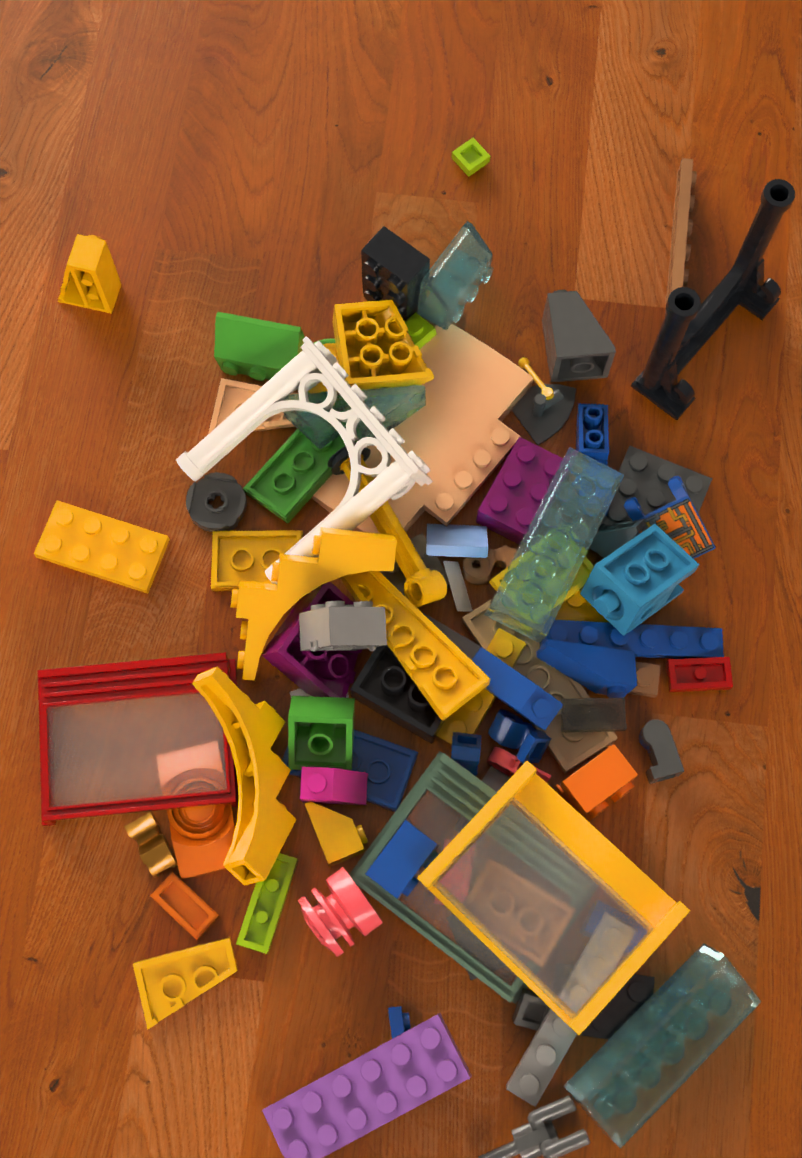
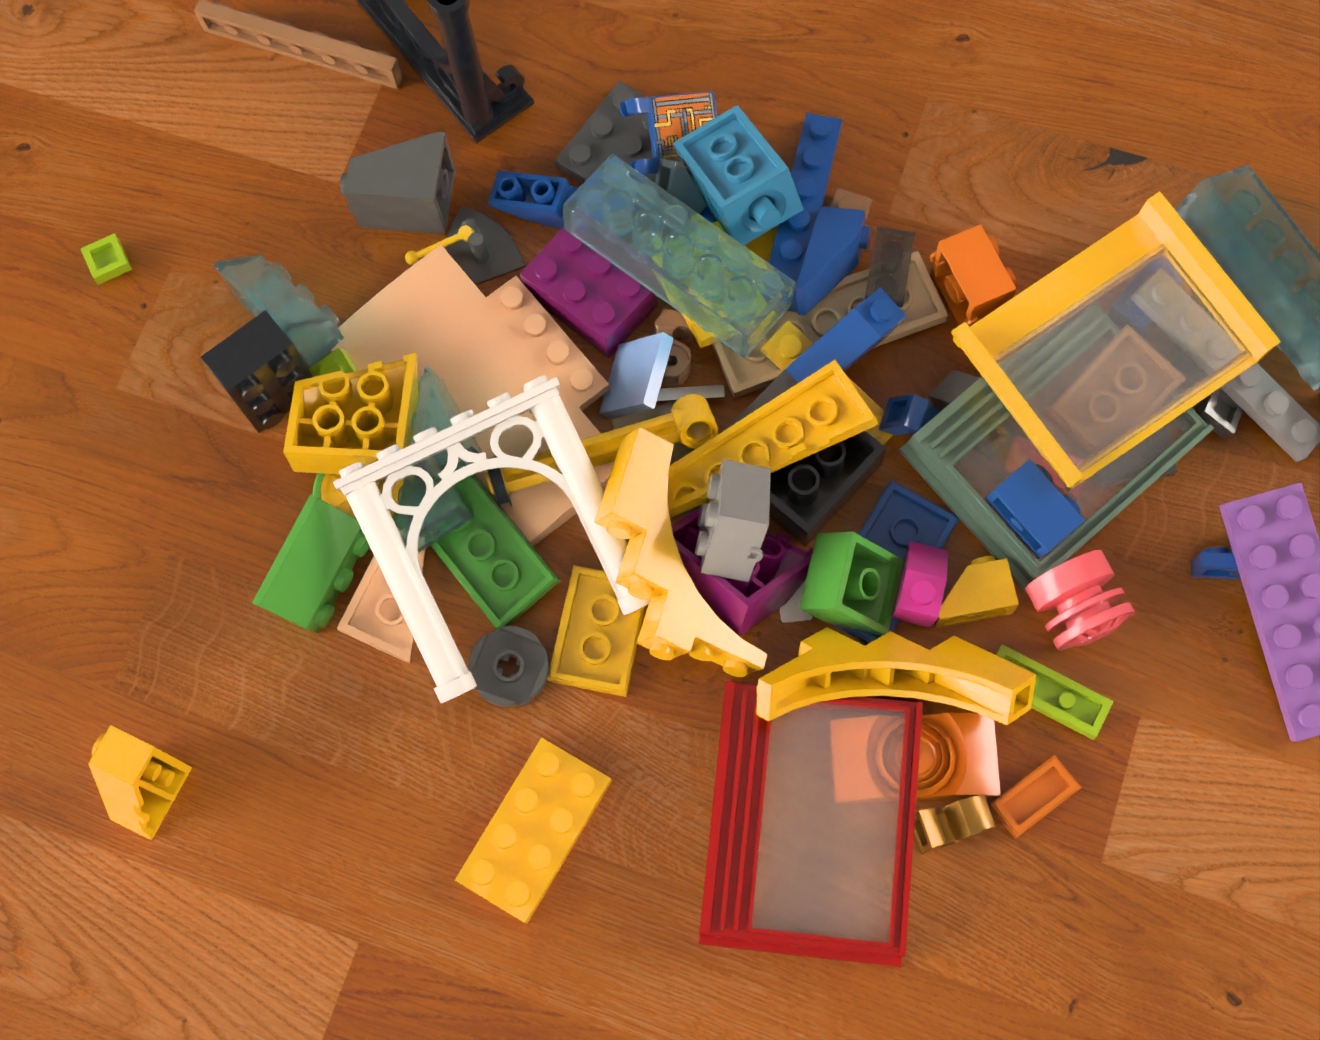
camera: 70 degrees left, 0 degrees up
yellow wing [133,937,238,1030] -> none
coral piece [487,747,551,783] -> none
blue leg [488,709,552,764] -> none
dark grey leg [639,719,684,784] -> none
red plate [666,657,733,692] -> none

